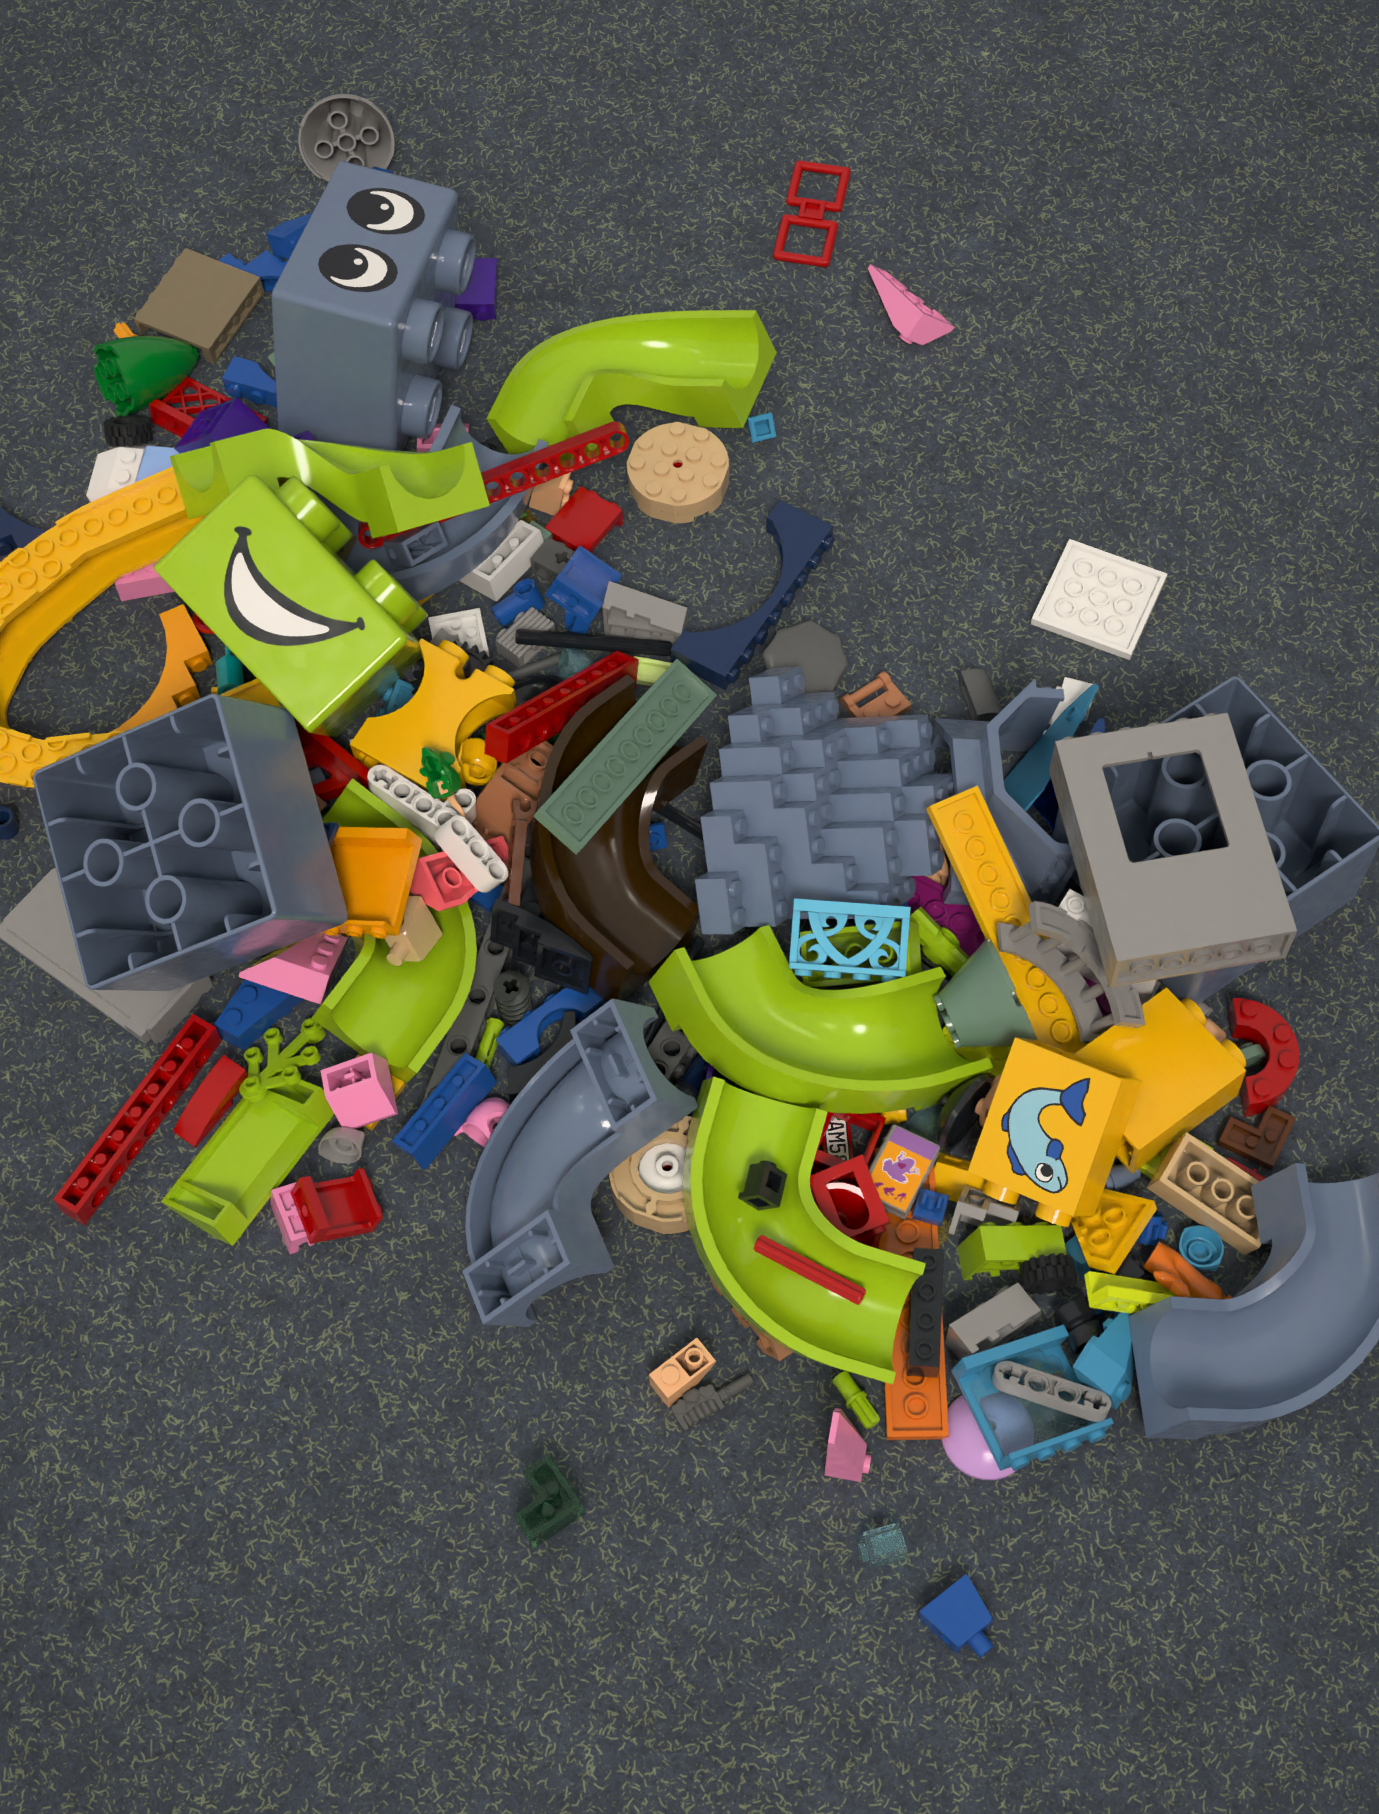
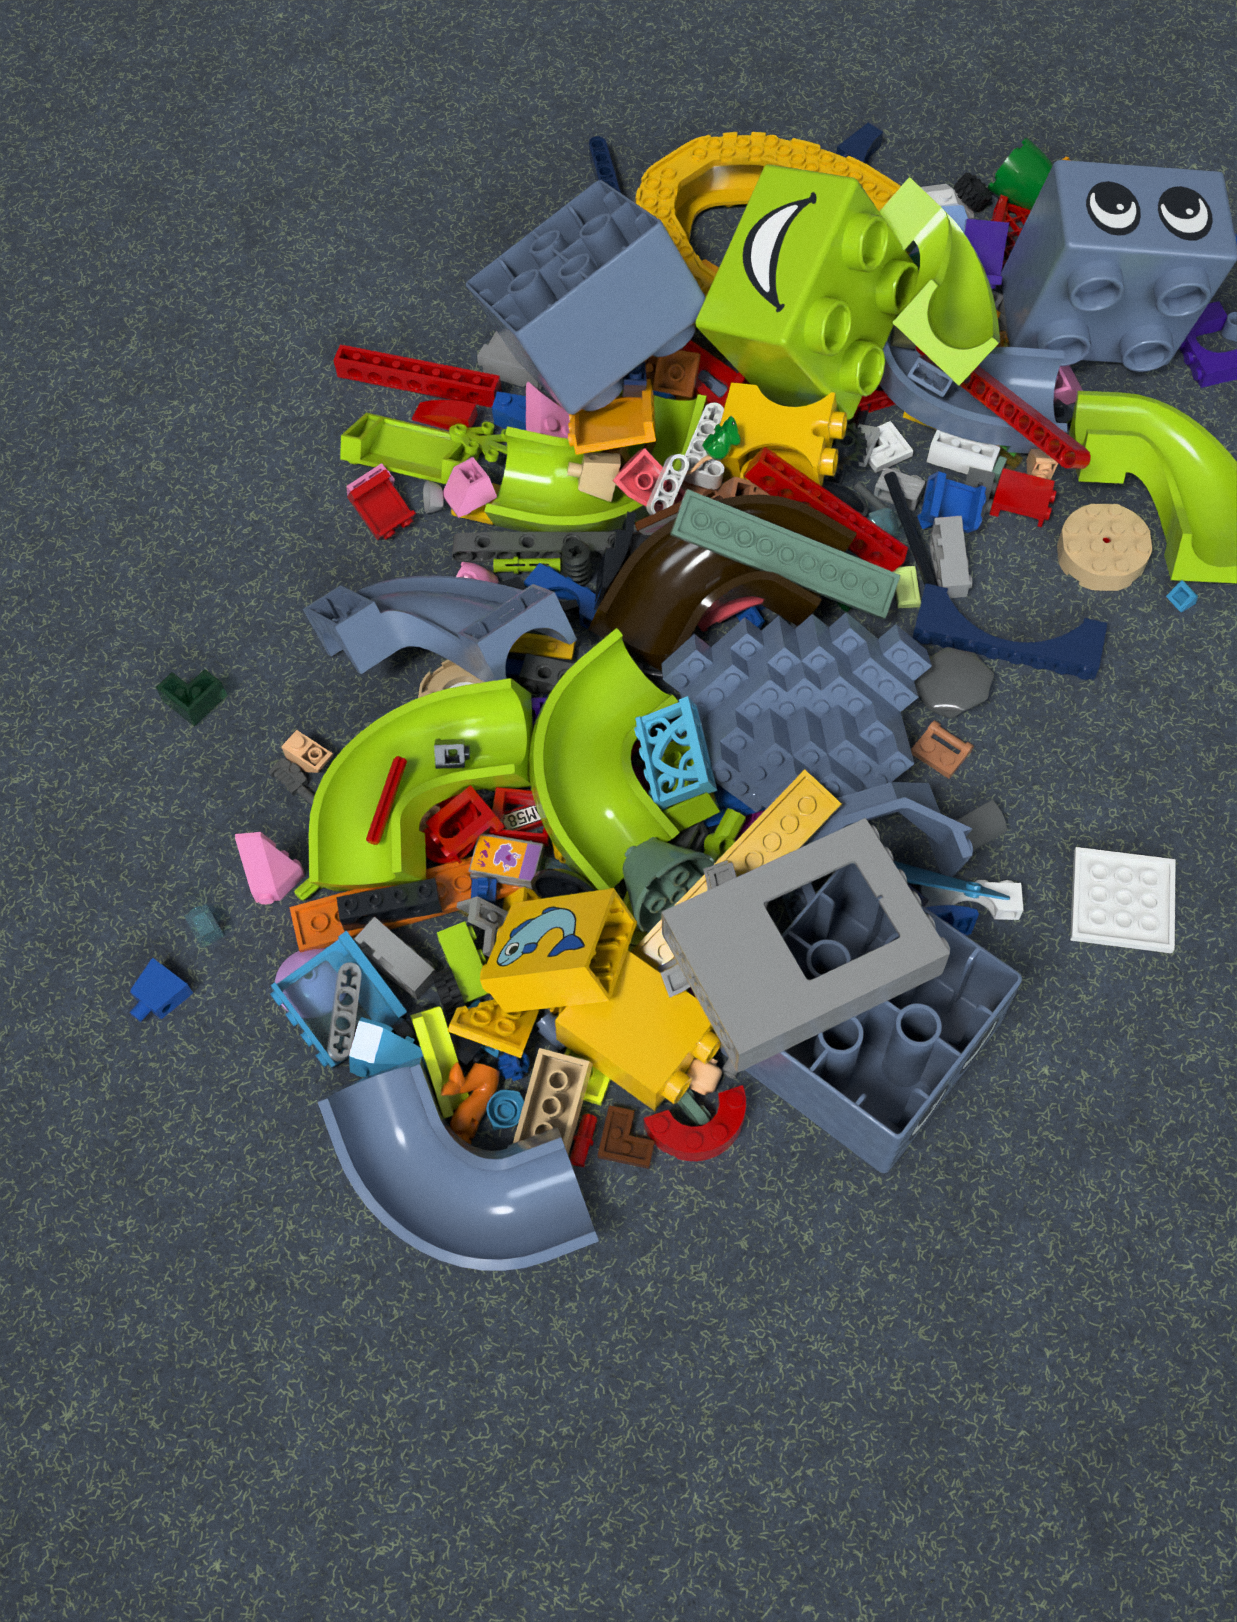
camera: 75 degrees right, 0 degrees up
blue panel [392,1053,497,1170] -> none
blue piece [491,579,545,628] -> none

